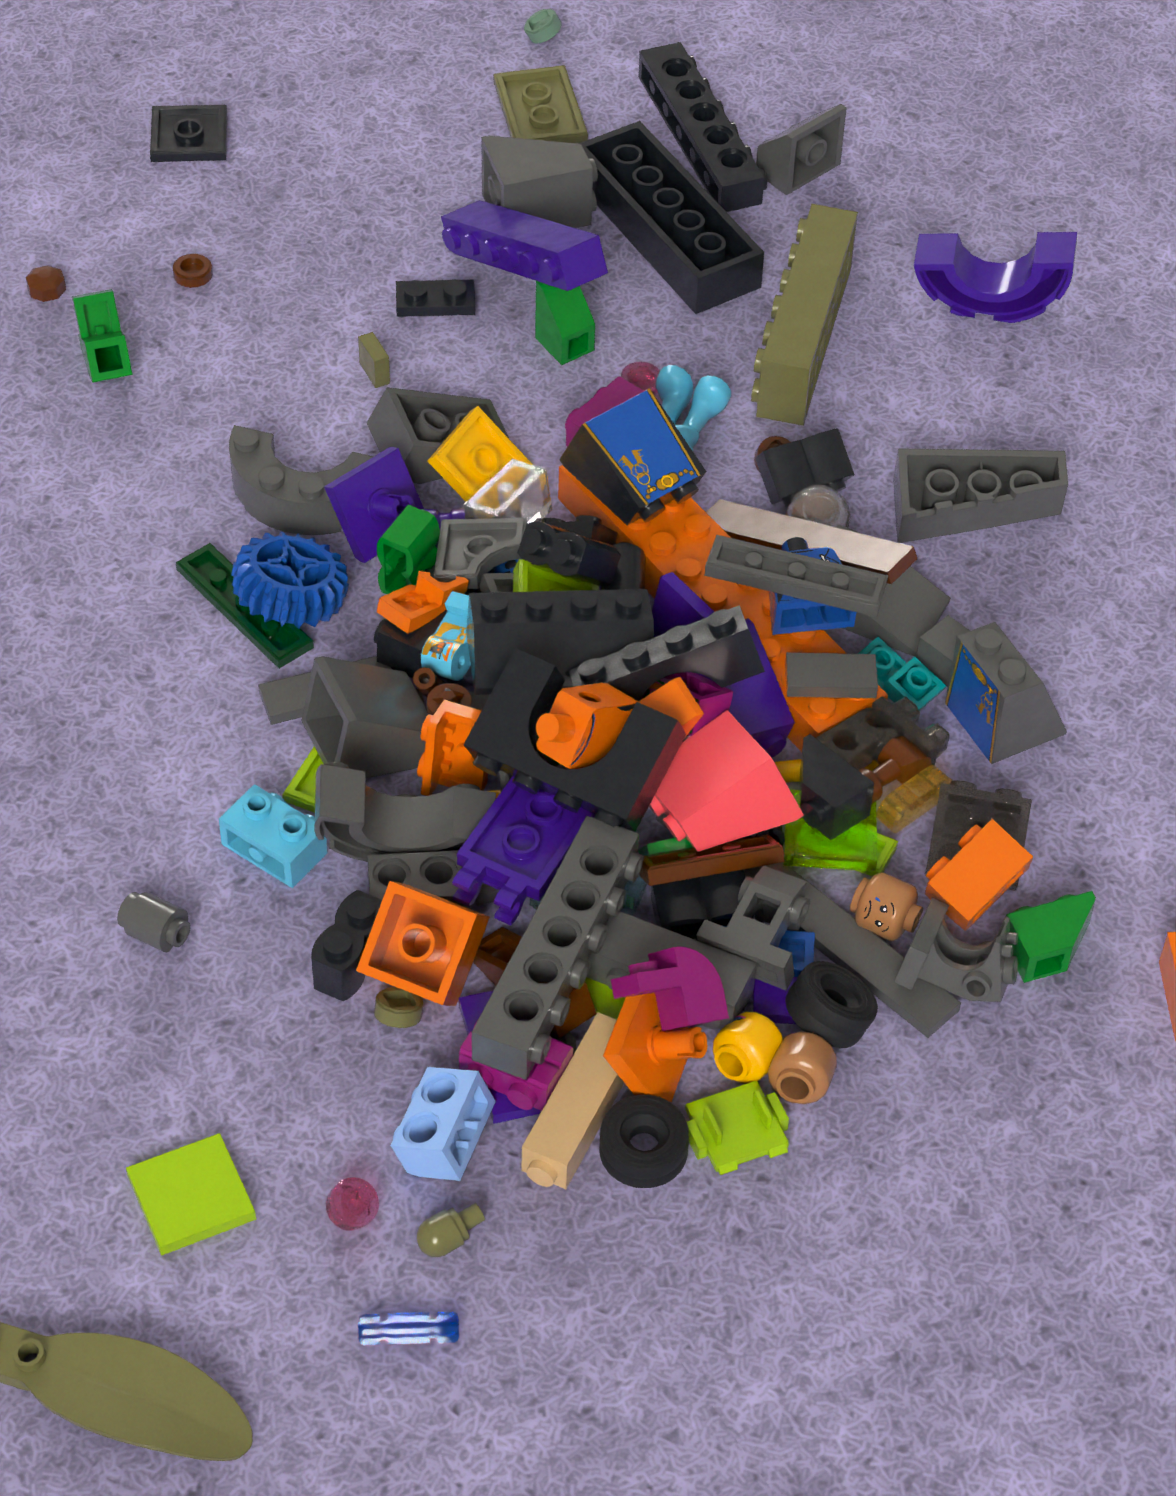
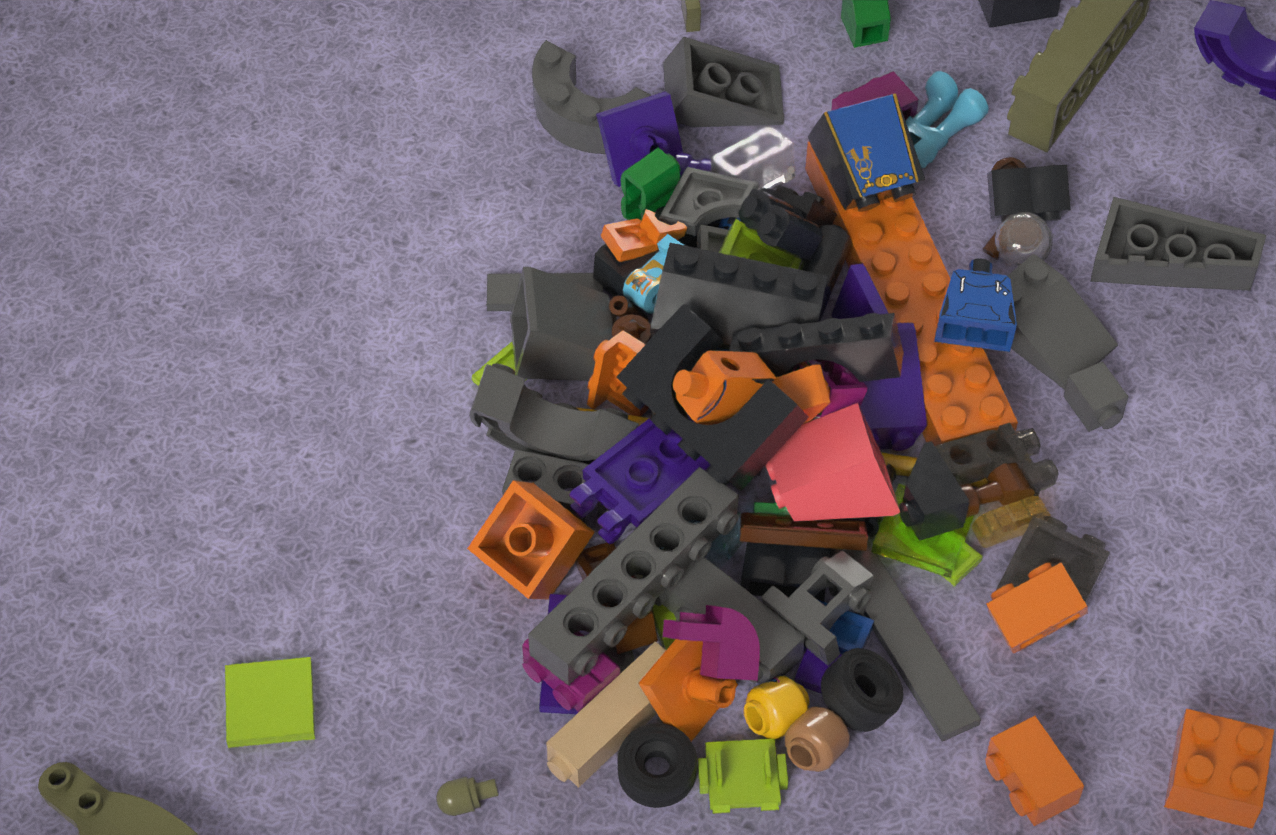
camera: 20 degrees right, 5 degrees up
dark grey brick [117,892,190,953] -> none
dark green tile [176,543,314,669] -> none
medium azure brick [219,784,328,888] -> none
blue gear [231,531,349,629] -> none
black brick [311,890,382,1001] -> none
clear pink tile [326,1177,379,1231] -> none
olive tile [374,987,423,1028] -> none
light blue brick [390,1067,496,1181] -> none
yellow tile [427,406,534,519] -> none
clear pink tile [621,362,660,395] -> none
dark grey tile [704,535,888,617] -> none
tile [706,499,917,584] -> none
dark grey tile [785,652,878,698] -> none
medium nougat head [850,872,923,941] -> none
teal slope [858,637,946,714] -> none
dark grey tile [894,898,1018,1002] -> none
dark grey slope [945,622,1067,764] -> none
green slope [1006,891,1096,983] -> none
none -> orange brick [985,716,1084,826]

